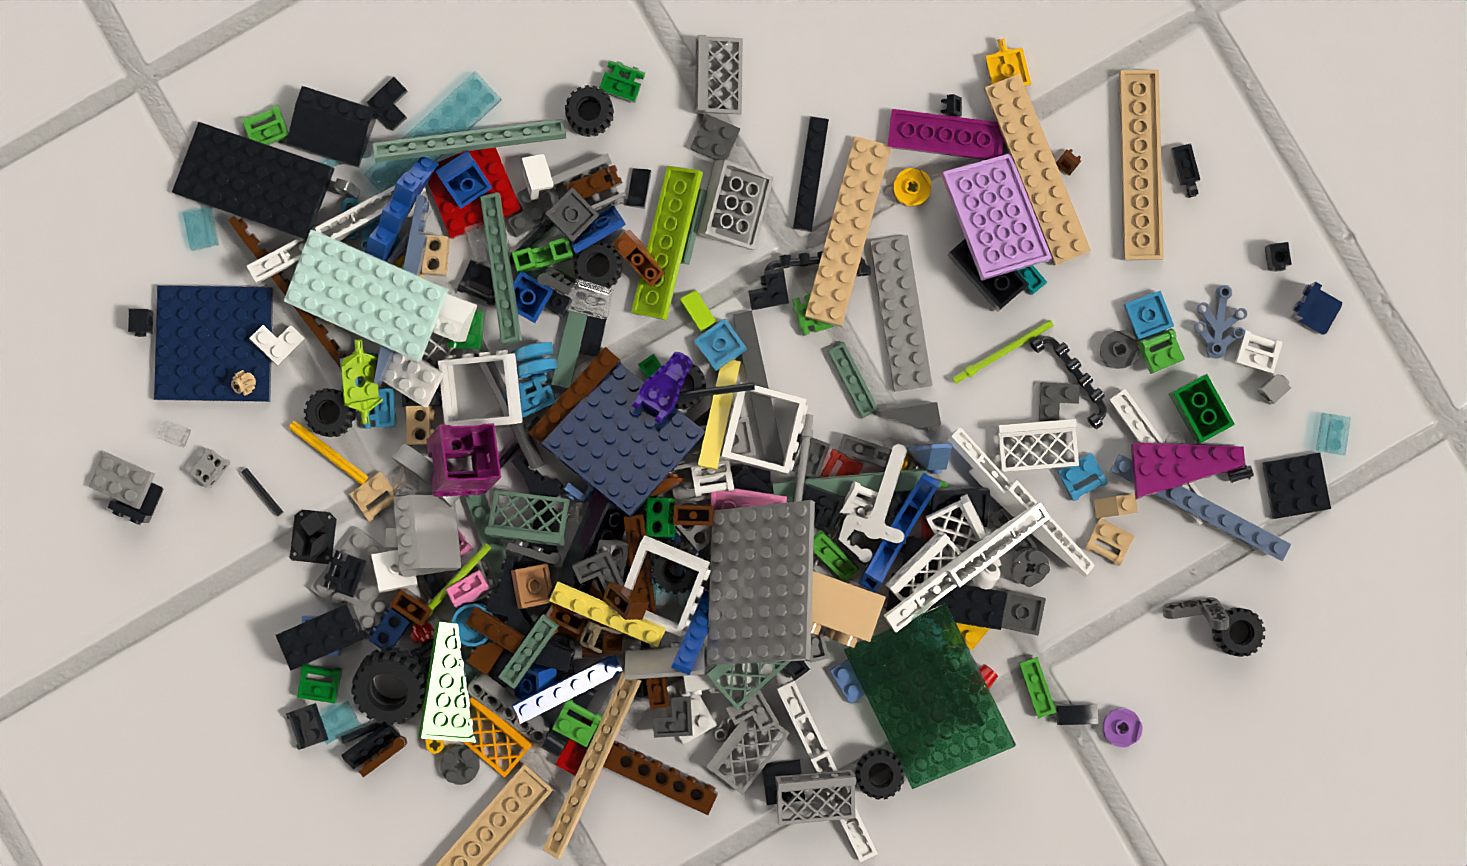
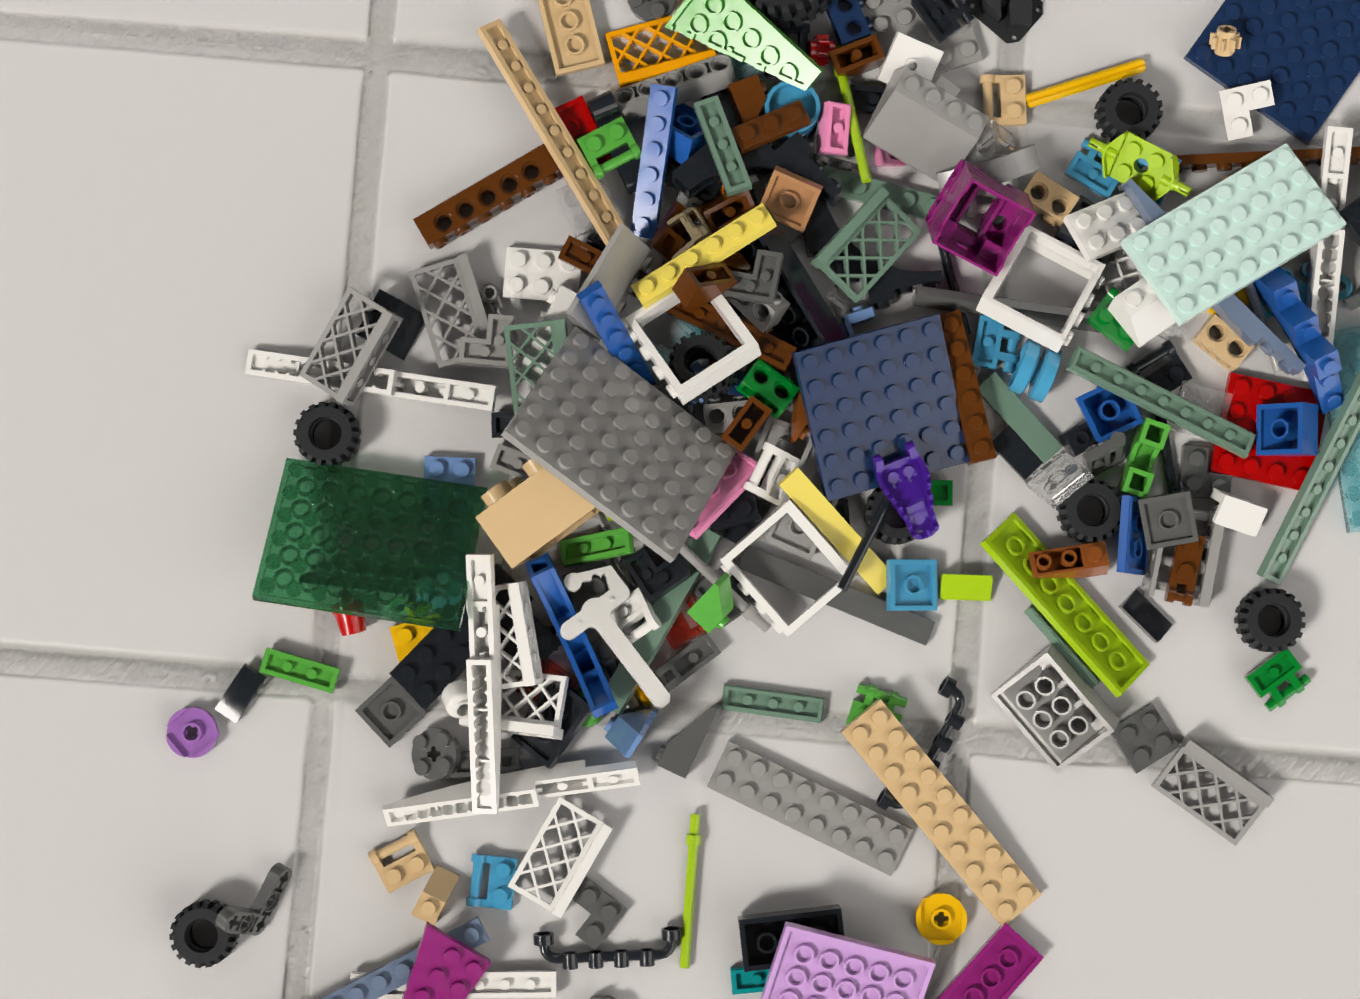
camera: 120 degrees right, 0 degrees up
dark grey plate [506,540,561,564] -> none
dark grey plate [653,696,693,738] -> none
black plate [748,267,789,311] -> none
black plate [793,116,829,232] -> none
none -> bright green slope [687,572,734,634]

